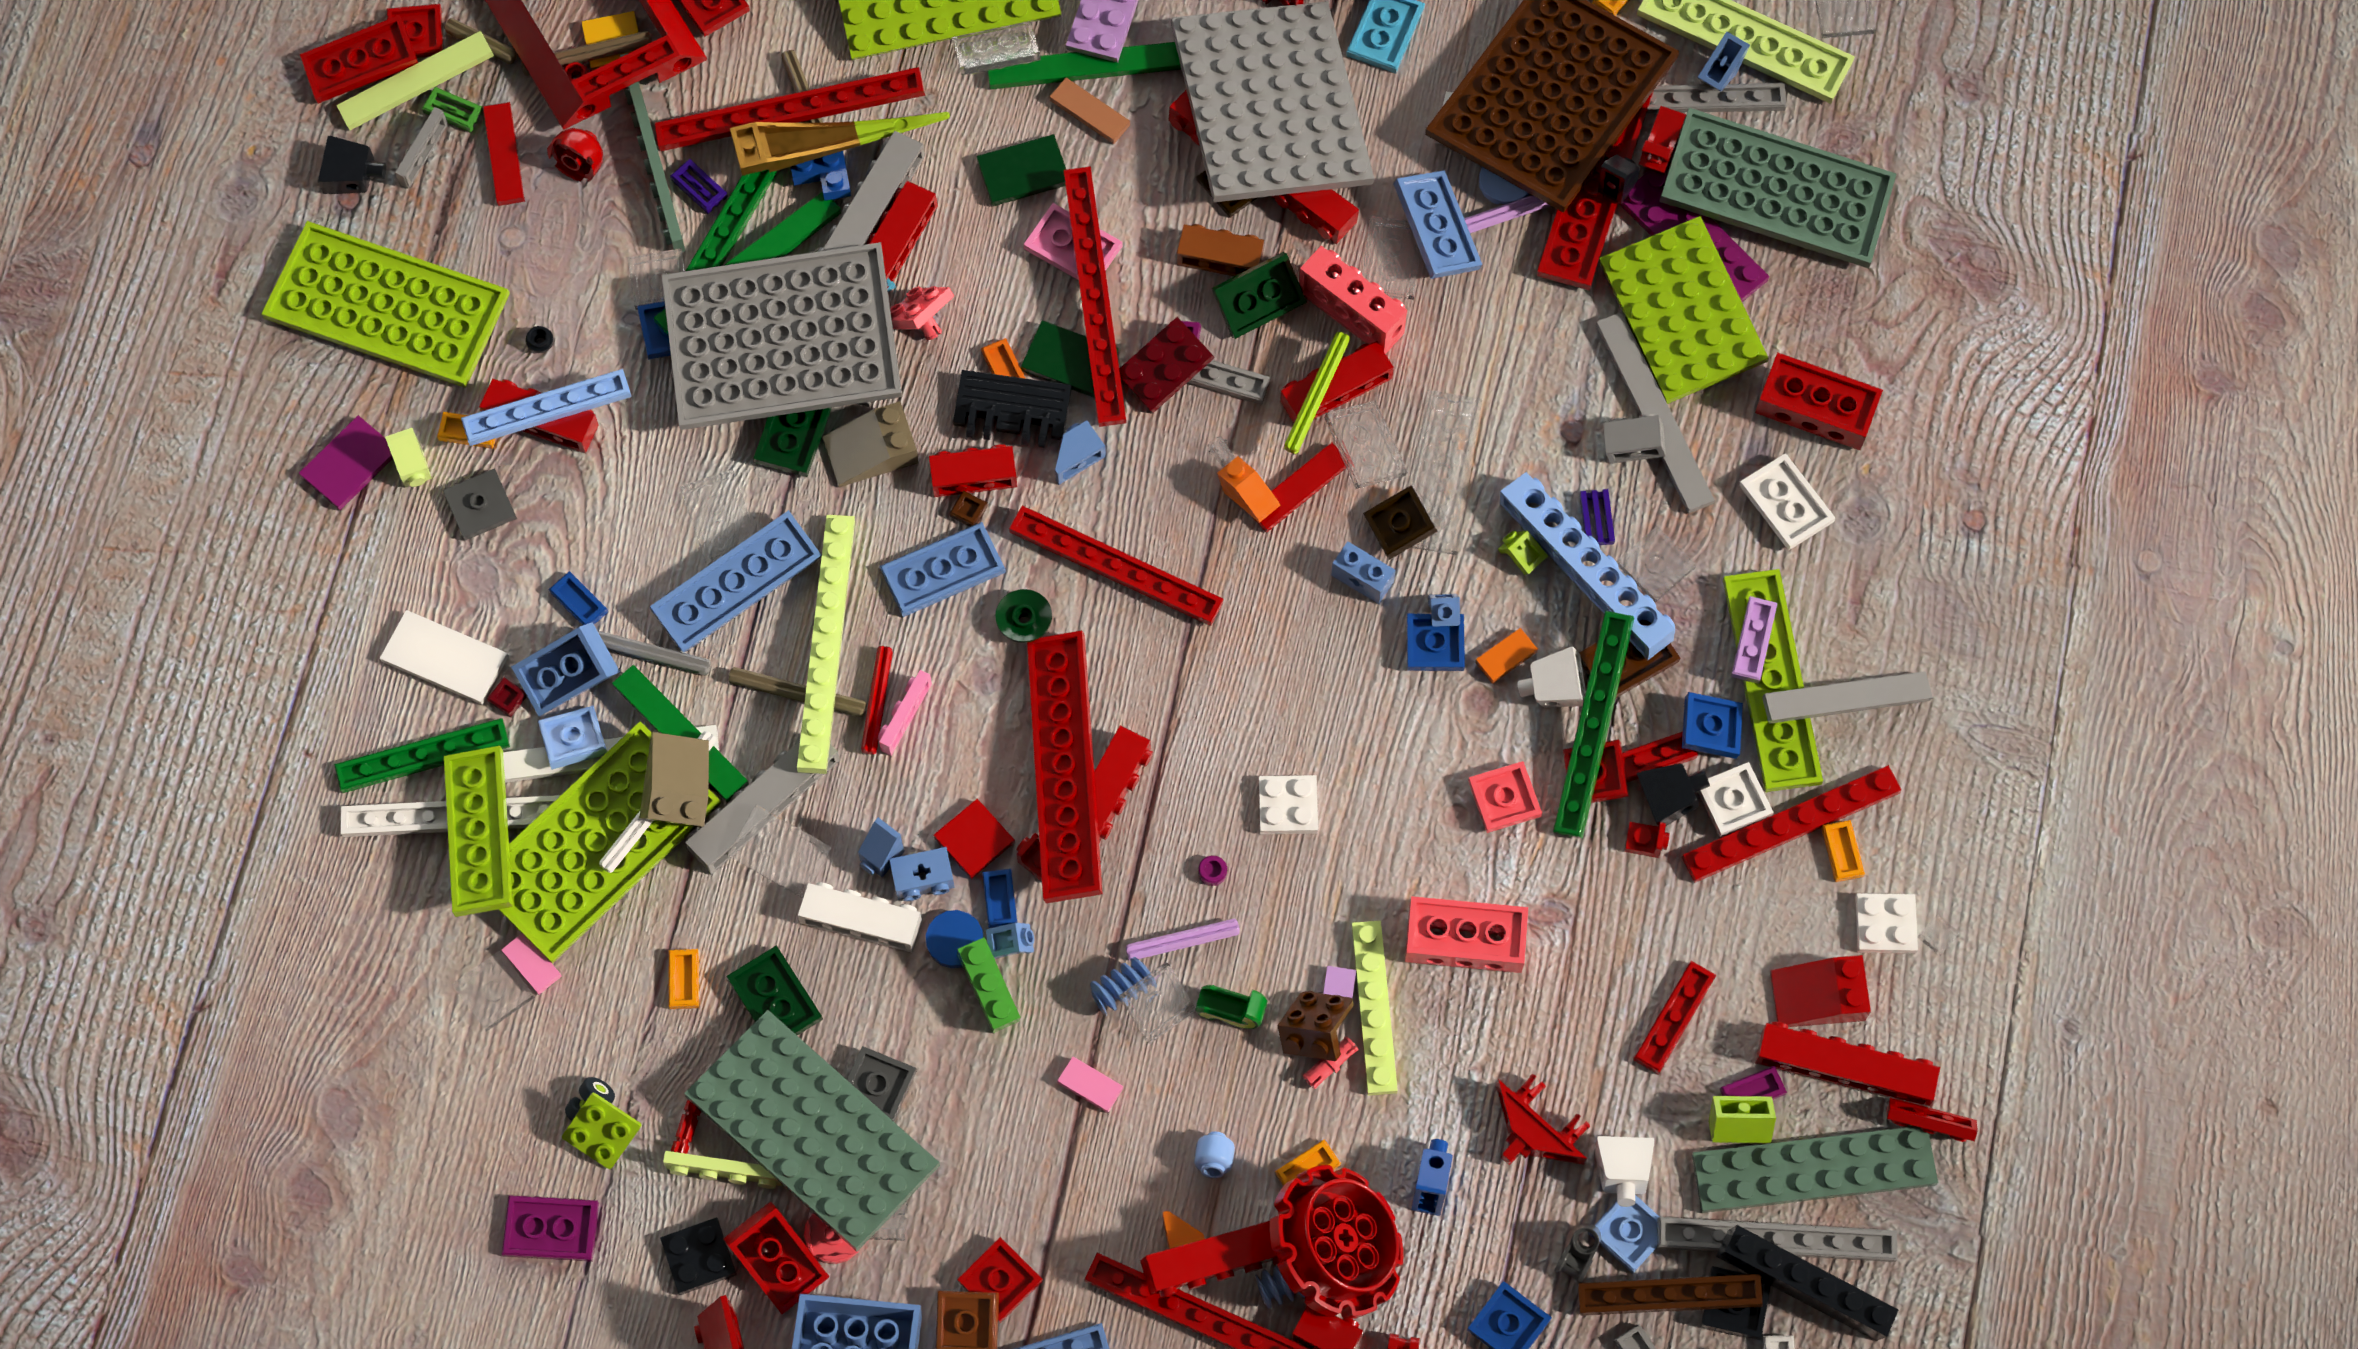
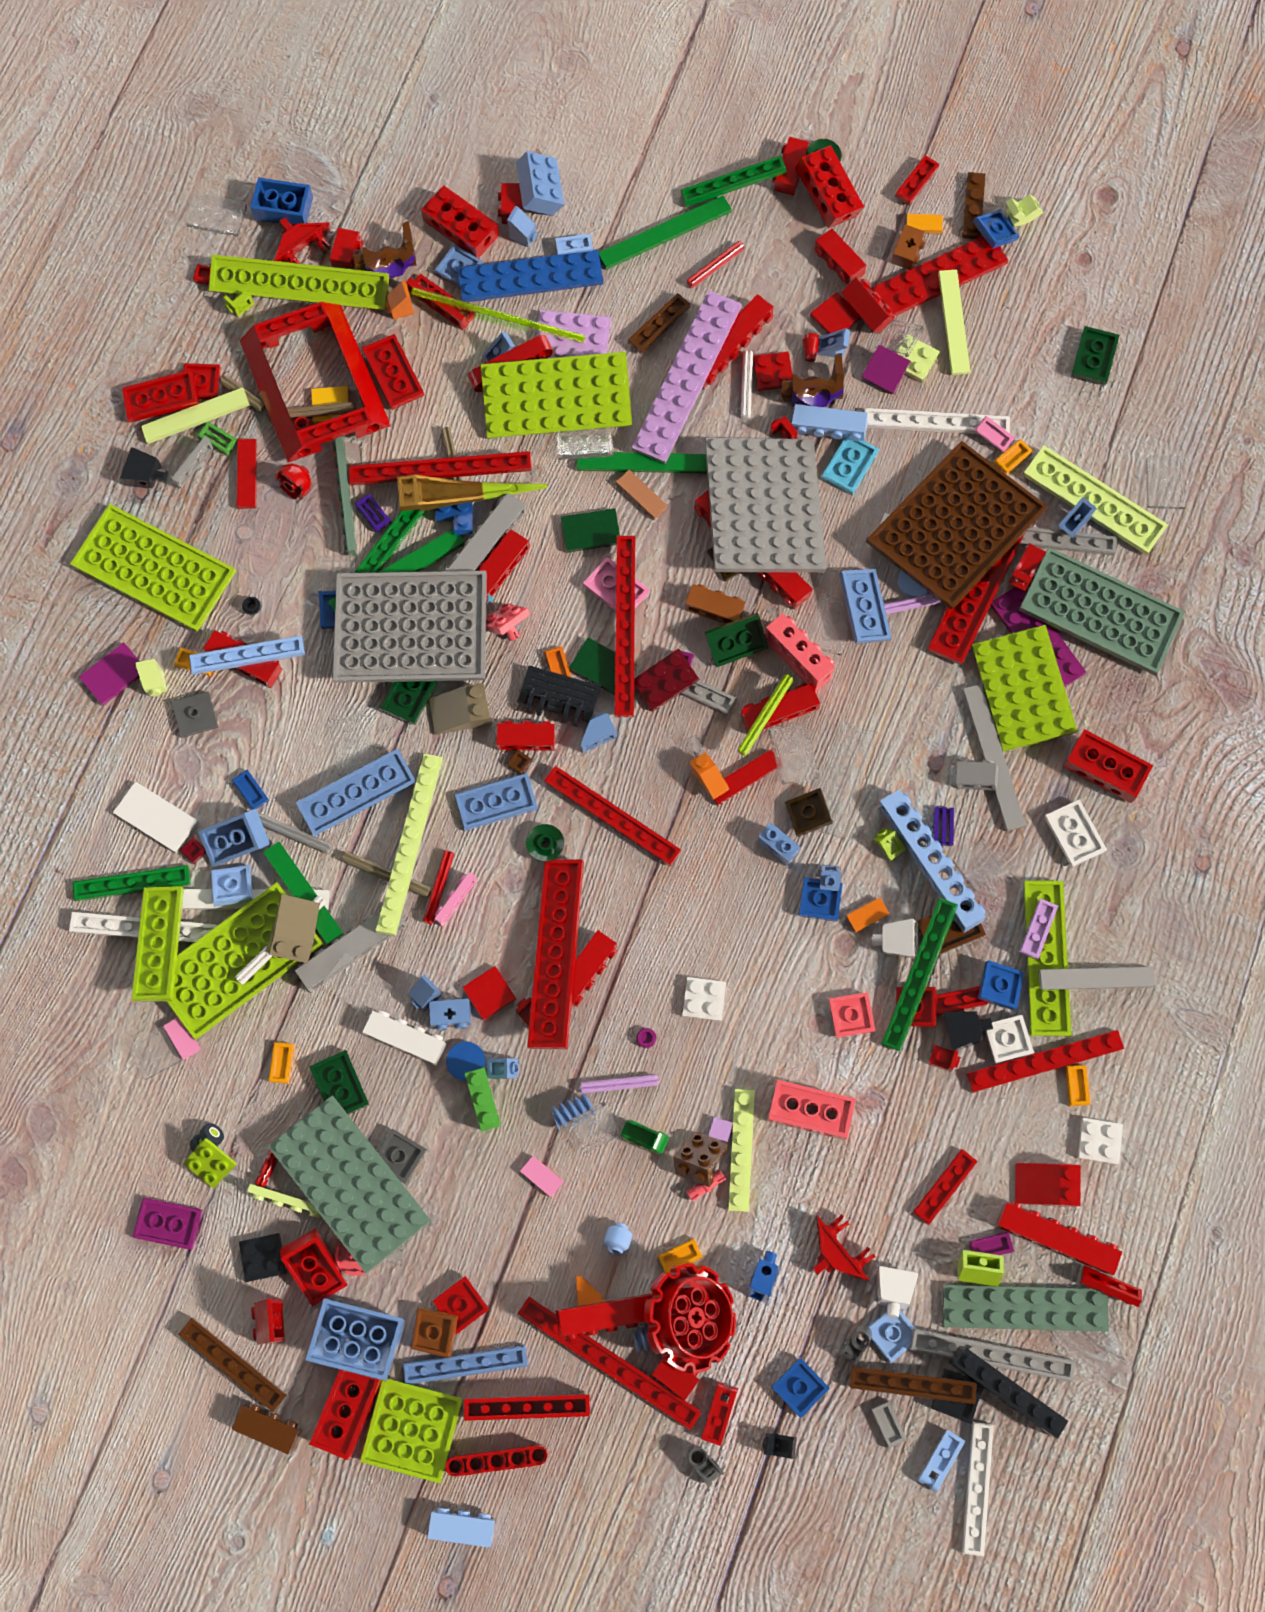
camera: 10 degrees right, 5 degrees up
blue tile [982,869,1017,929] -> none
black slope [1598,154,1640,205] -> none

